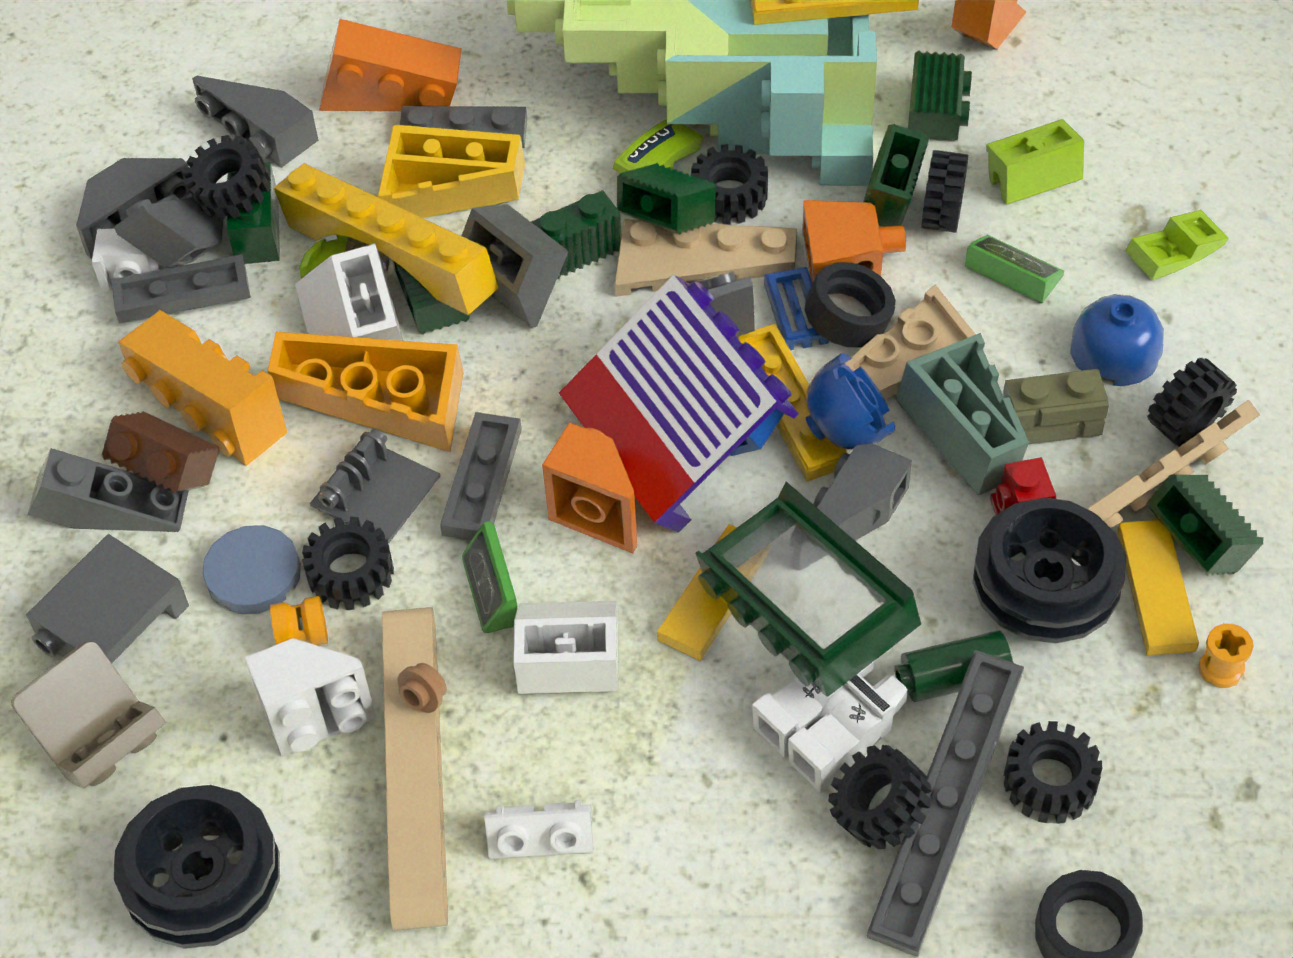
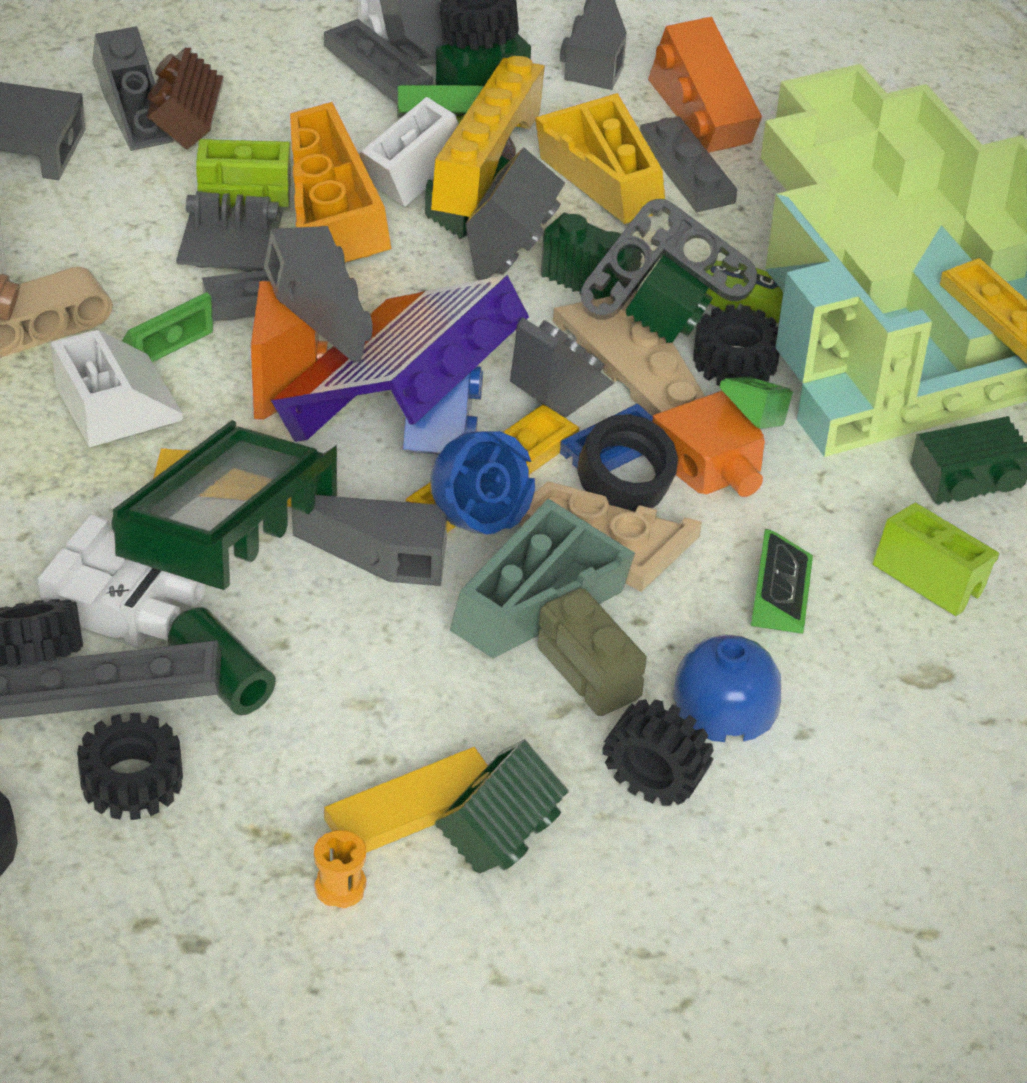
camera: 60 degrees right, 10 degrees down
light orange wedge [118,310,287,466] -> none
sand blue tile [202,525,301,614] -> none
light orange wheel [270,596,328,646] -> none
black tyre [302,516,394,610] -> none
dark green brick [863,124,929,227] -> none
black tyre [921,150,969,233] -> none
black wheel [972,498,1126,644] -> none
red brick [990,457,1056,515] -> none
tan wing [1087,400,1260,528] -> none
lime slope [1125,210,1229,280] -> none
none -> lime brick [196,139,291,208]
none -> dark grey slope [264,226,372,362]
none -> bright green slope [397,85,484,117]
none -> dark grey beam [581,199,757,320]
none -> bright green slope [719,377,793,429]

